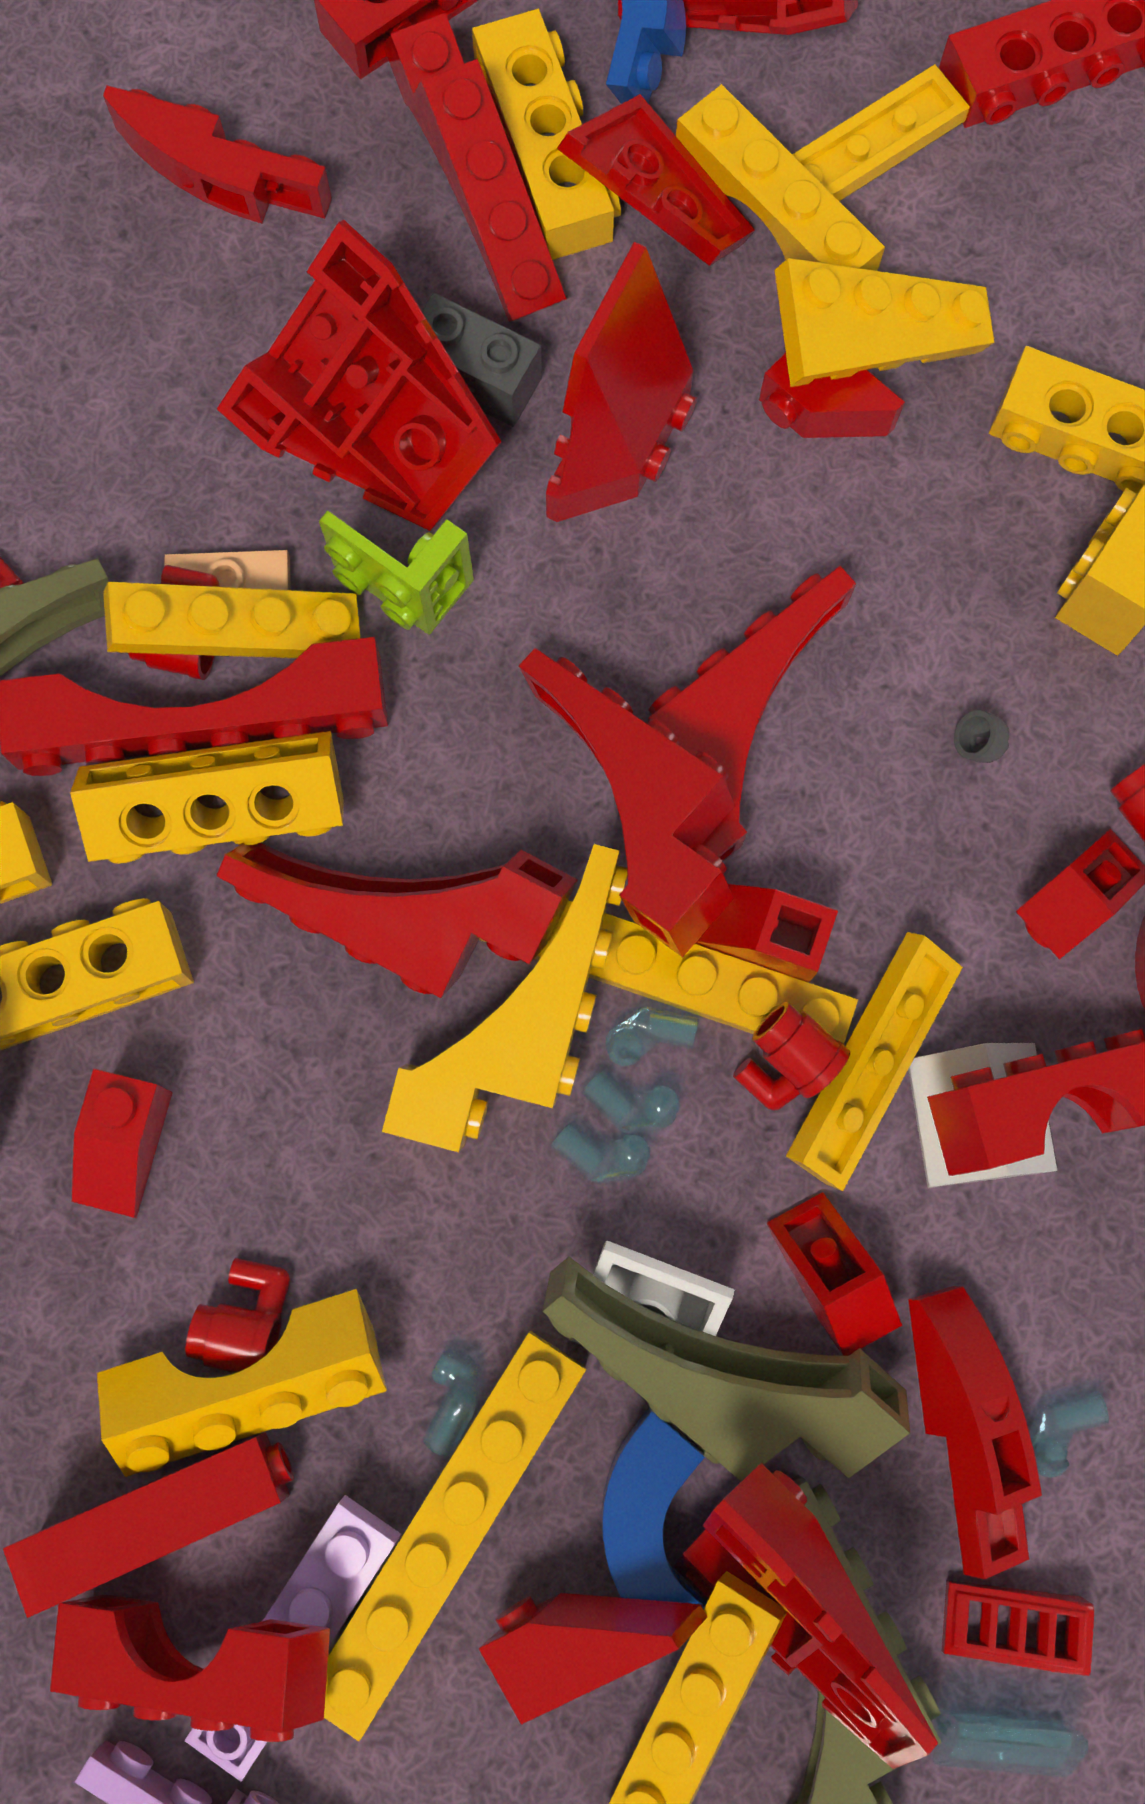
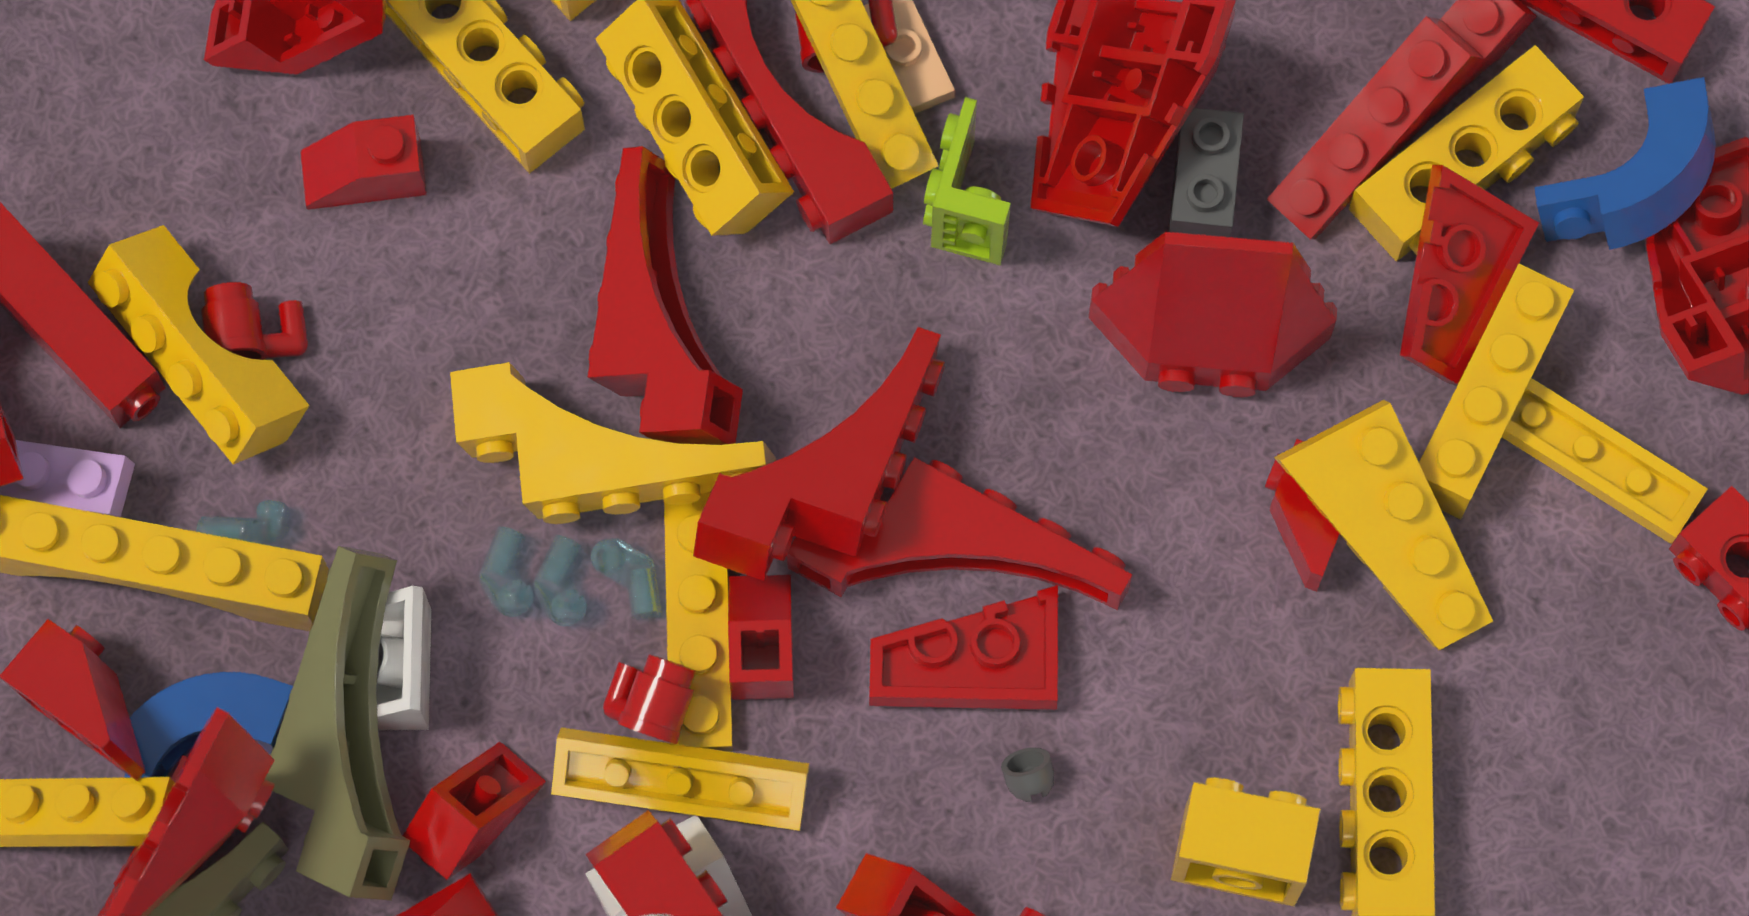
camera: 70 degrees right, 5 degrees down
none -> red wing [869,585,1058,710]

